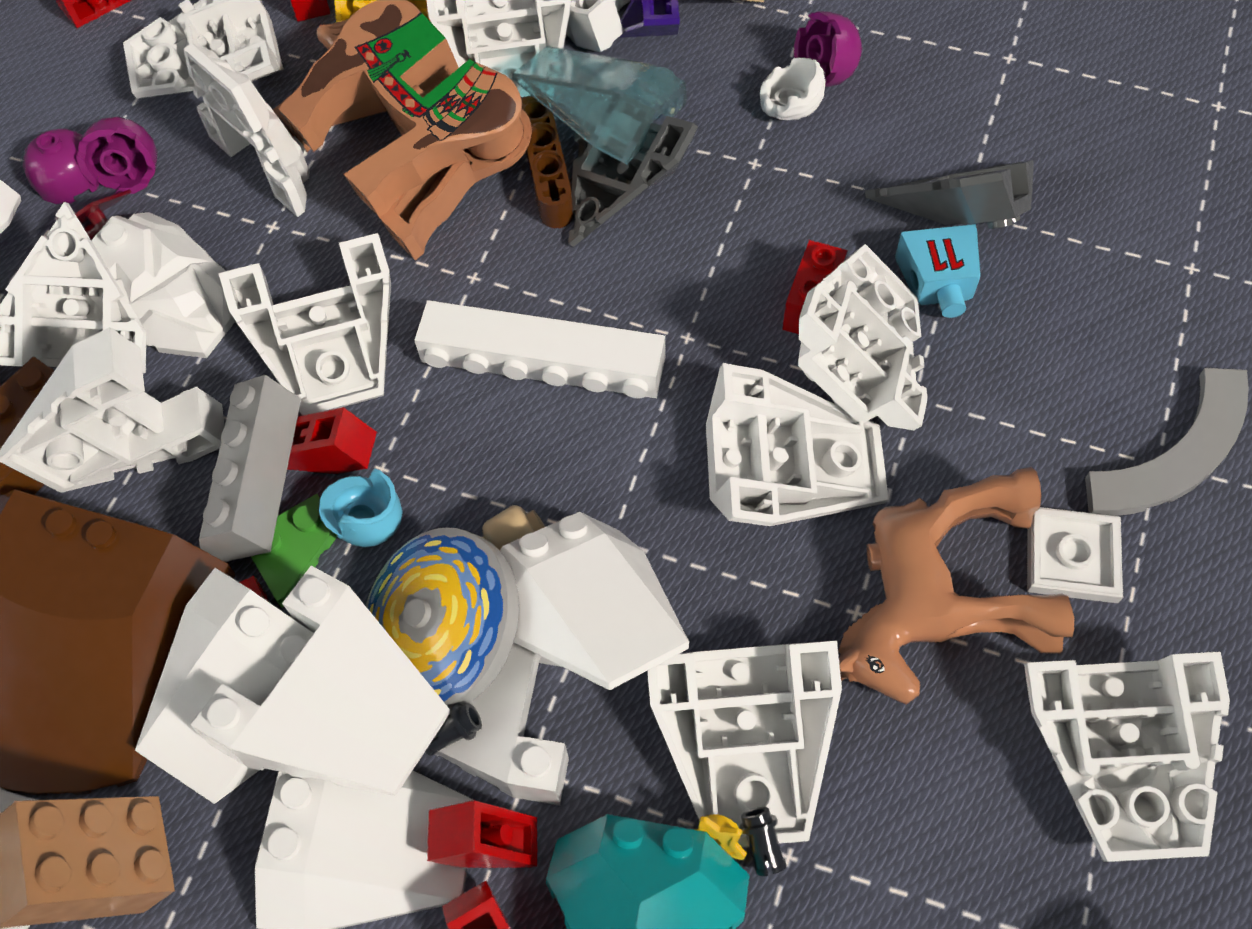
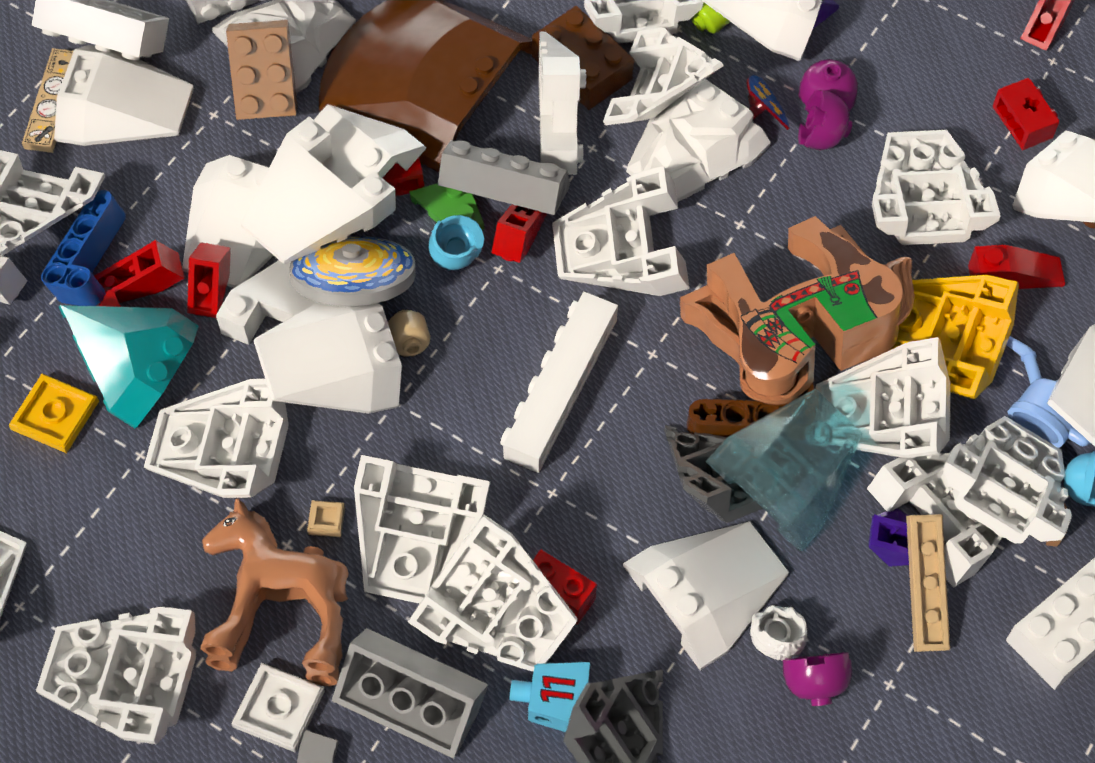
camera: 100 degrees right, 0 degrees up
white wedge [183,43,310,217] -> none
black pin [425,703,482,756] -> none
yellow plate [694,814,747,860] -> none
black pin [739,807,787,876] -> none
none -> tan tile [307,500,345,537]
none -> light grey slope [332,628,488,759]
none -> white wedge [623,522,789,671]

